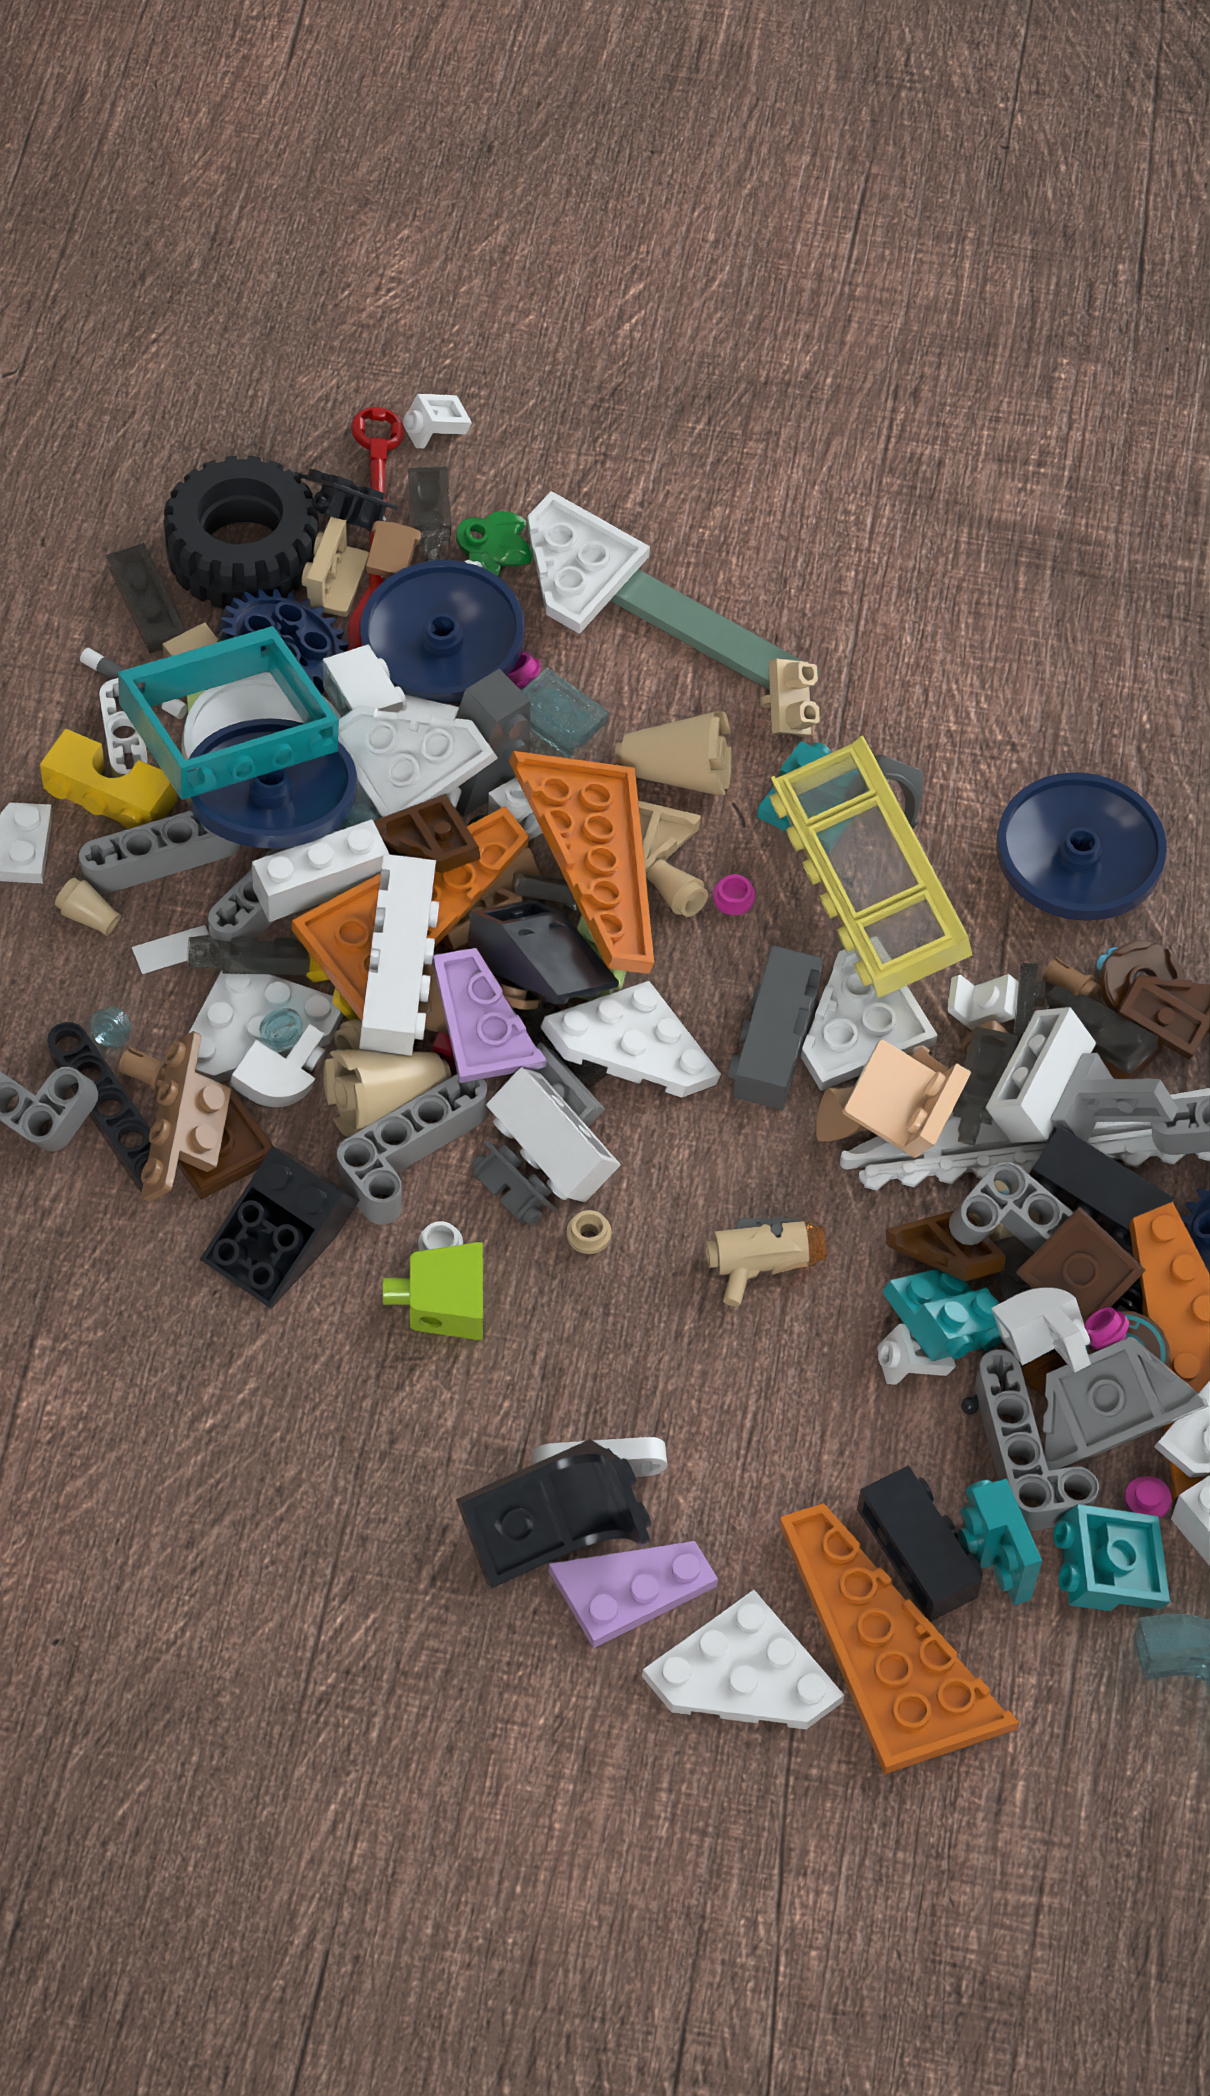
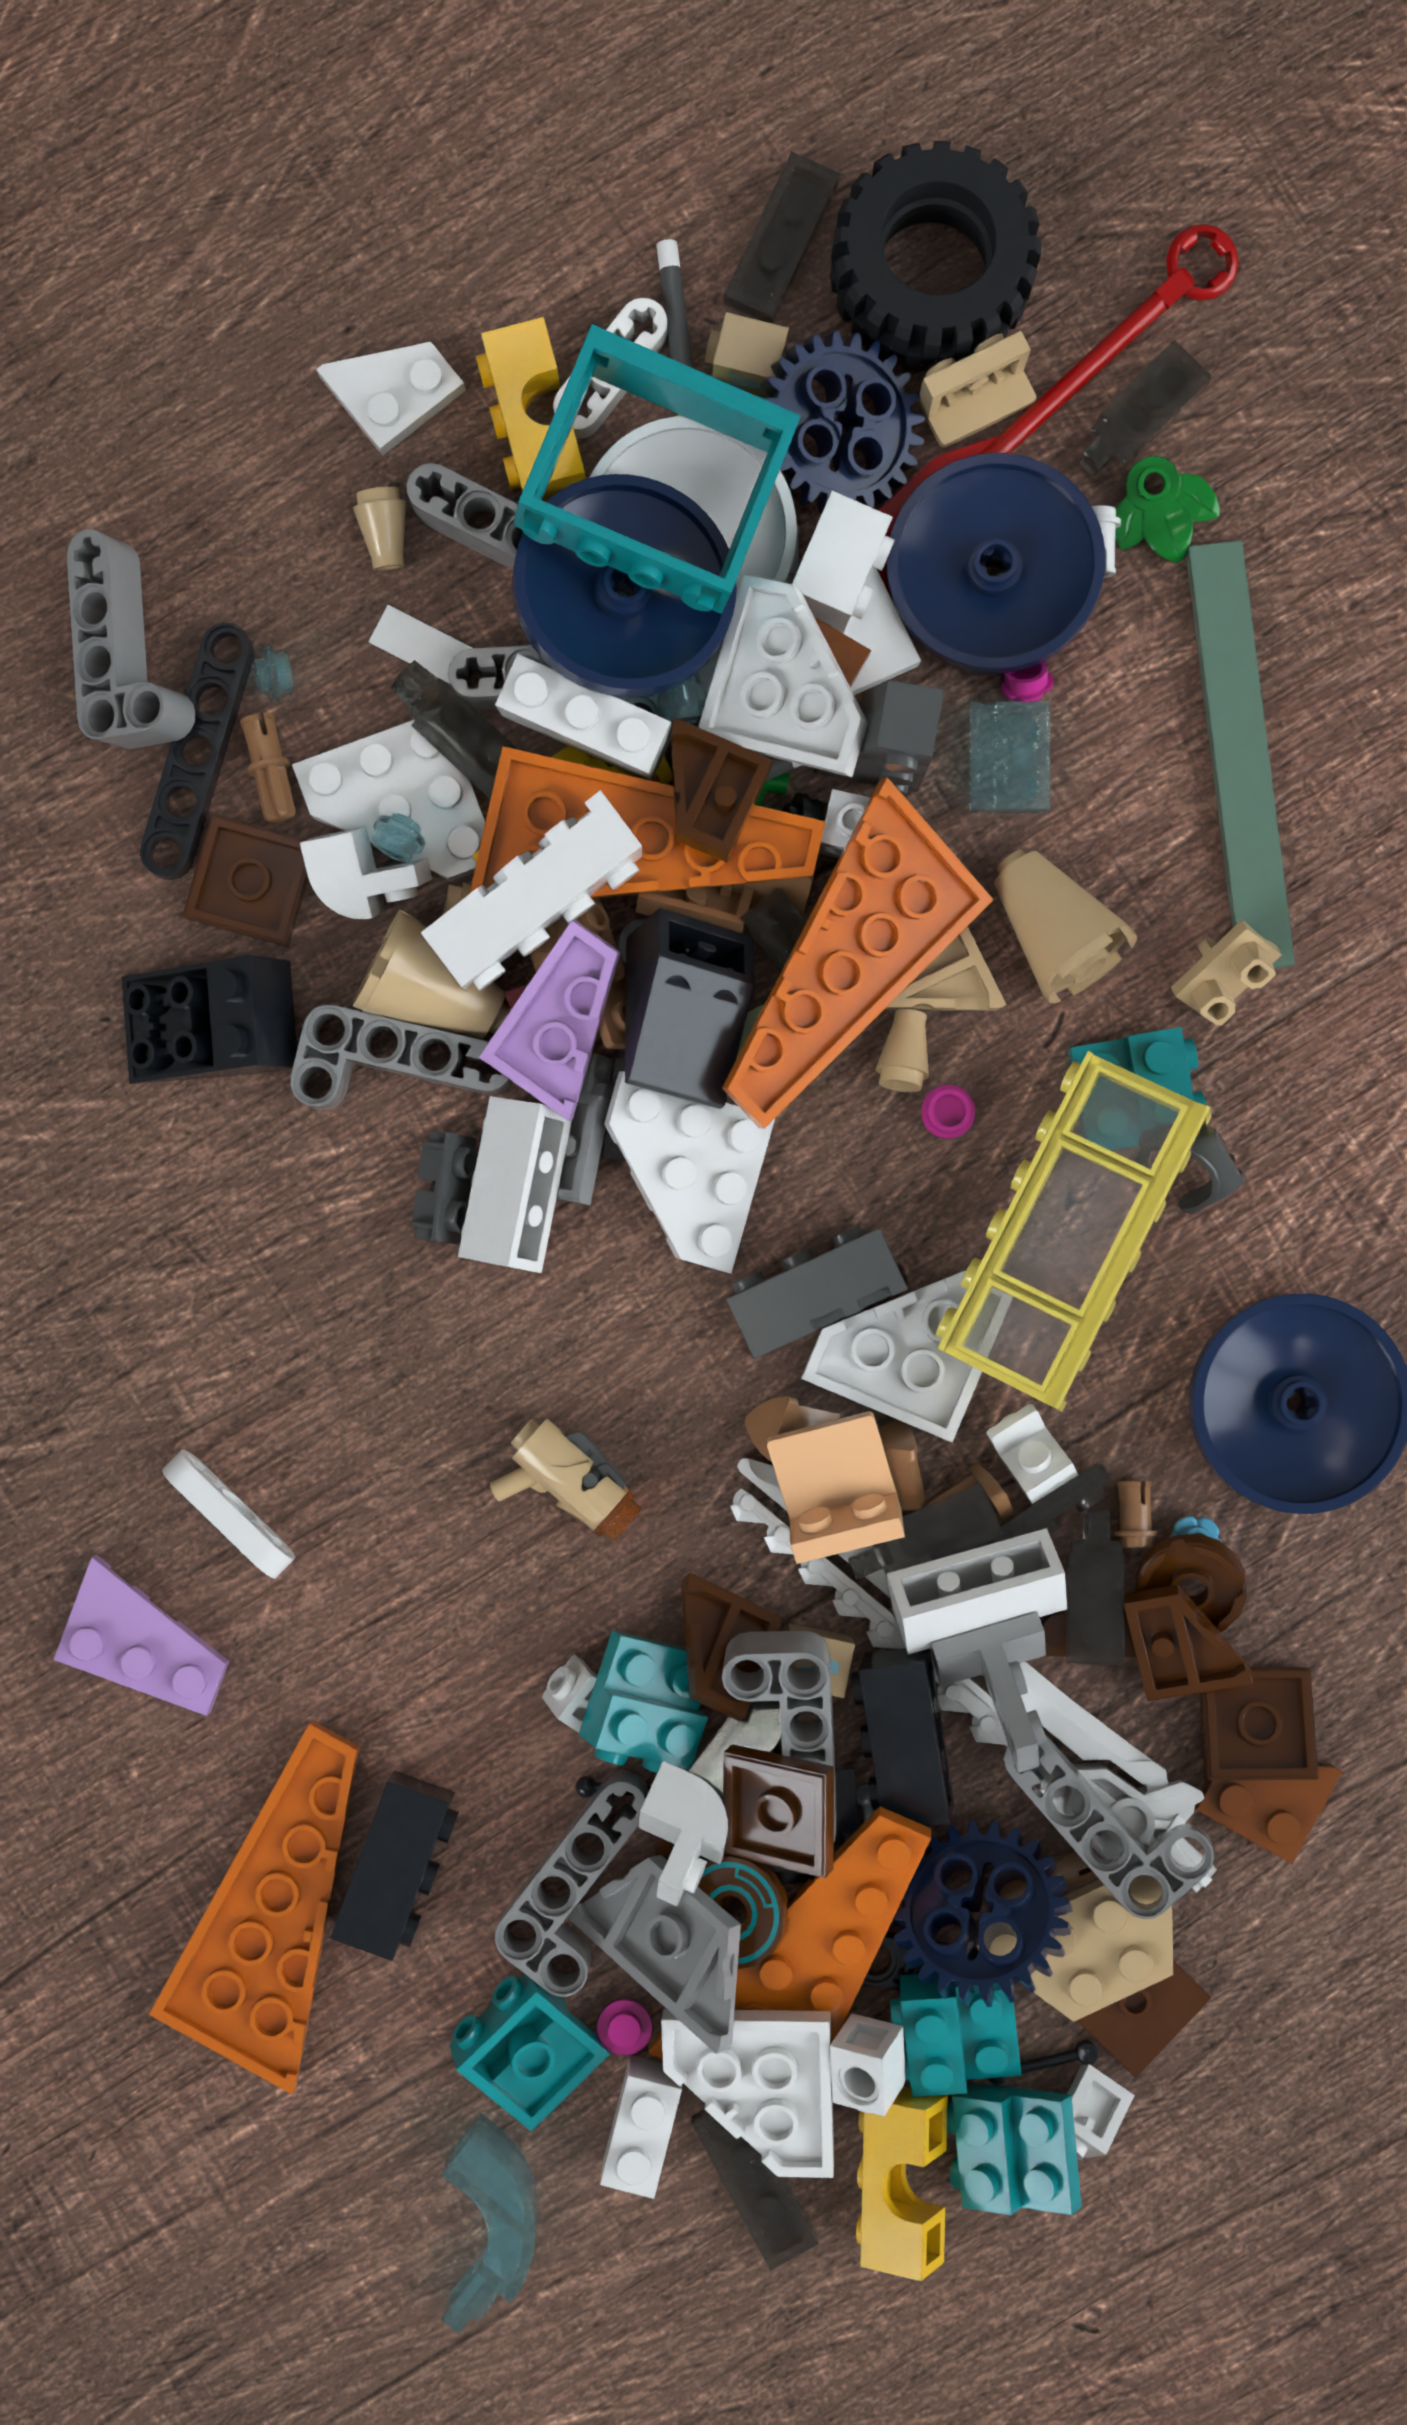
camera: 55 degrees right, 30 degrees up
medium nougat bracket [141,1031,231,1202] -> none
black hinge [293,468,398,532] -> none
medium nougat tile [366,521,422,578] -> none
lime torso [383,1242,483,1340] -> none
white bracket [403,394,472,449] -> none
white plate [418,1221,463,1251] -> none
black bracket [456,1439,651,1588] -> none
white plate [528,491,650,634] -> none
tan plate [567,1210,611,1254] -> none
white plate [642,1590,844,1729] -> none
teal plate [959,1478,1042,1605] -> none
dark pink plate [1084,1307,1129,1350] -> none

